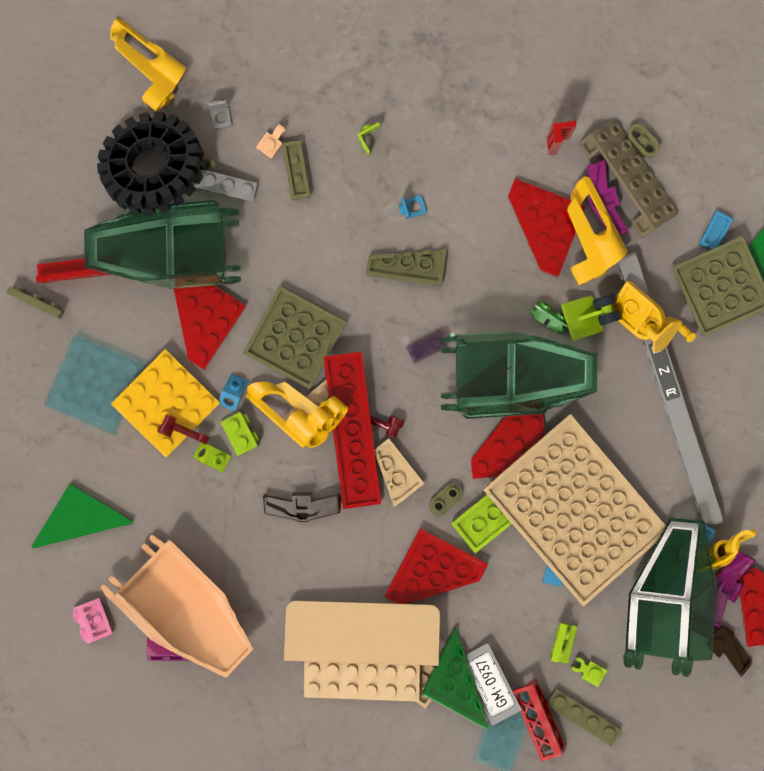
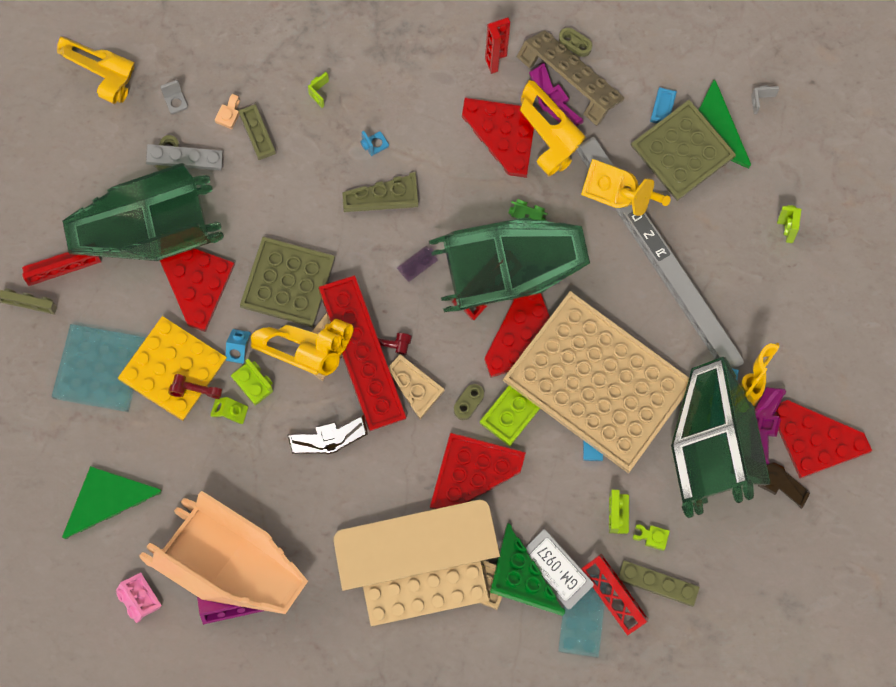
camera: 15 degrees left, 15 degrees down
black tyre [97,112,205,215] -> none
lime plate [561,294,622,341] -> none

